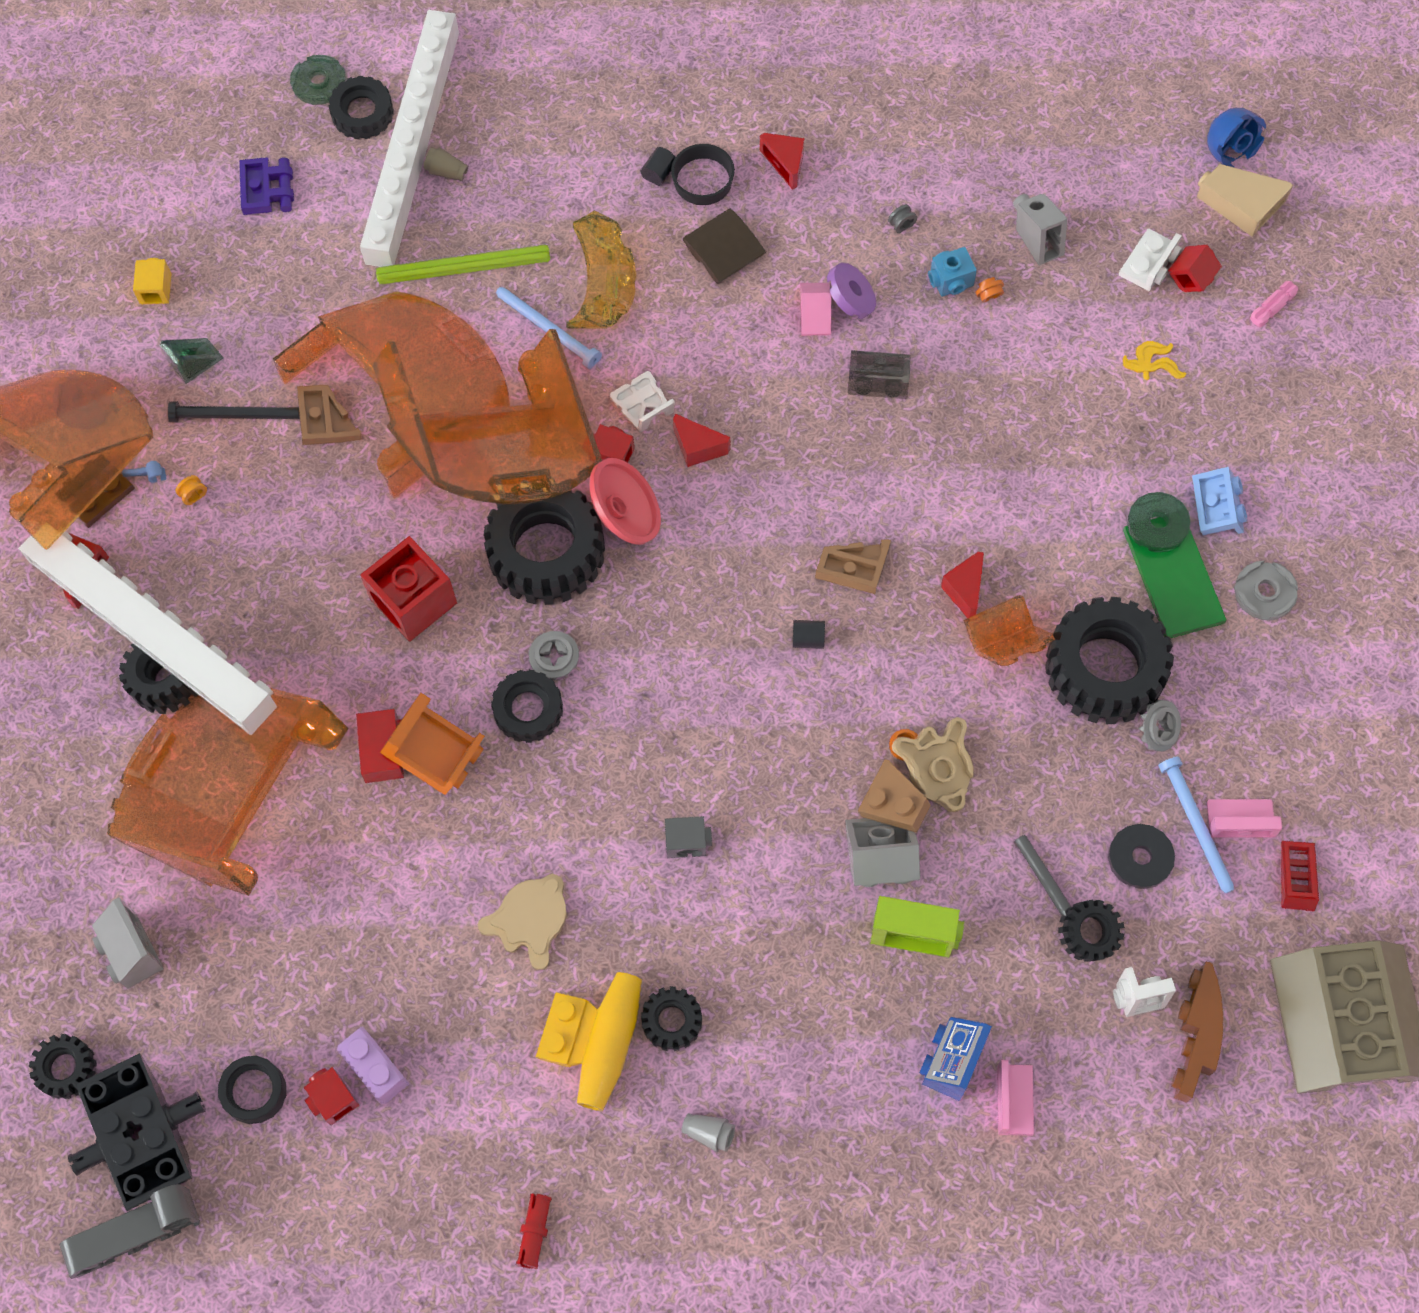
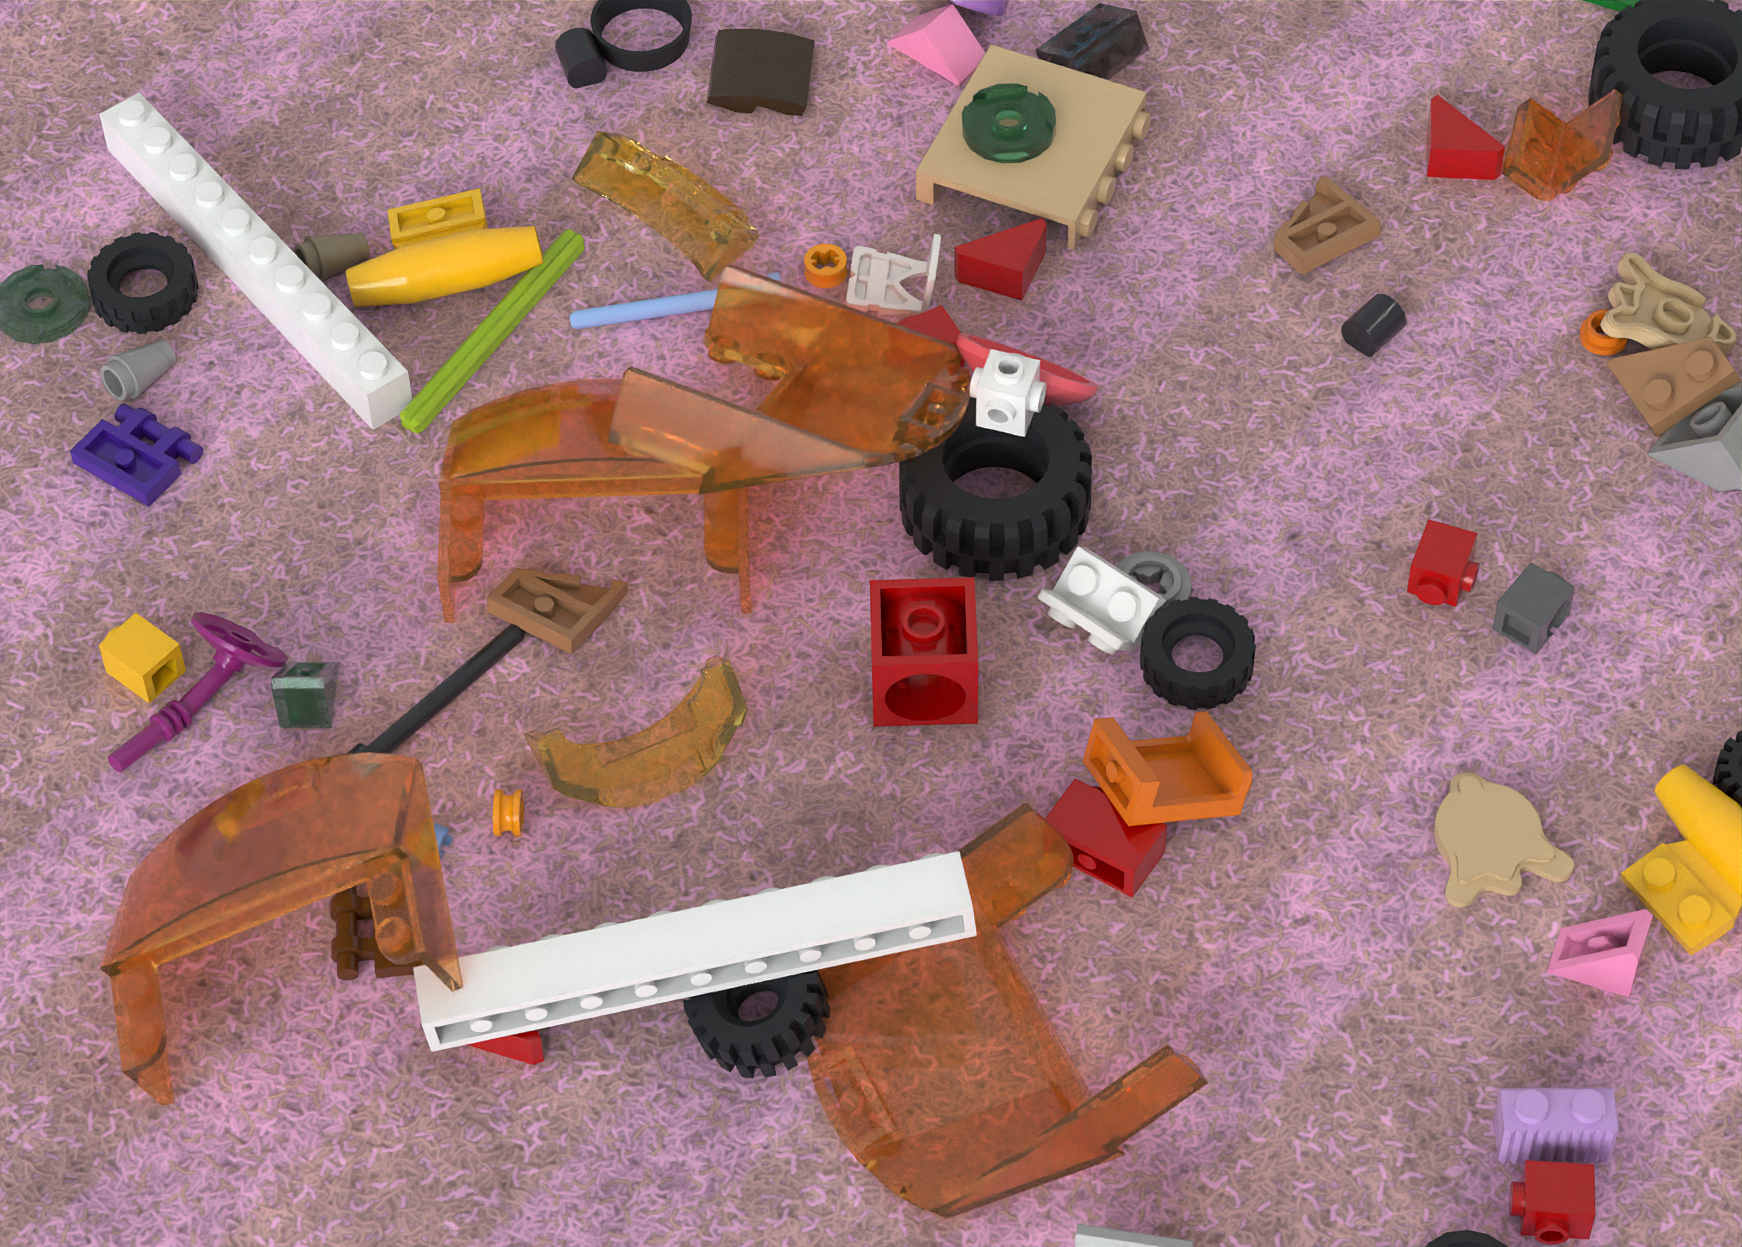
camera: 50 degrees left, 15 degrees down
none -> light grey cone [100,339,176,401]
none -> magenta dish [108,612,288,772]
none -> yellow plate [346,188,544,307]
none -> clear yellow windscreen [524,655,748,808]
none -> light orange bush [804,243,847,288]
none -> tan panel [916,44,1151,250]
none -> clear green tile [962,83,1056,163]
none -> white brick [969,349,1047,437]
none -> white bracket [1037,546,1167,655]
none -> red brick [1407,519,1480,606]
none -> bright pink slope [1547,909,1653,997]

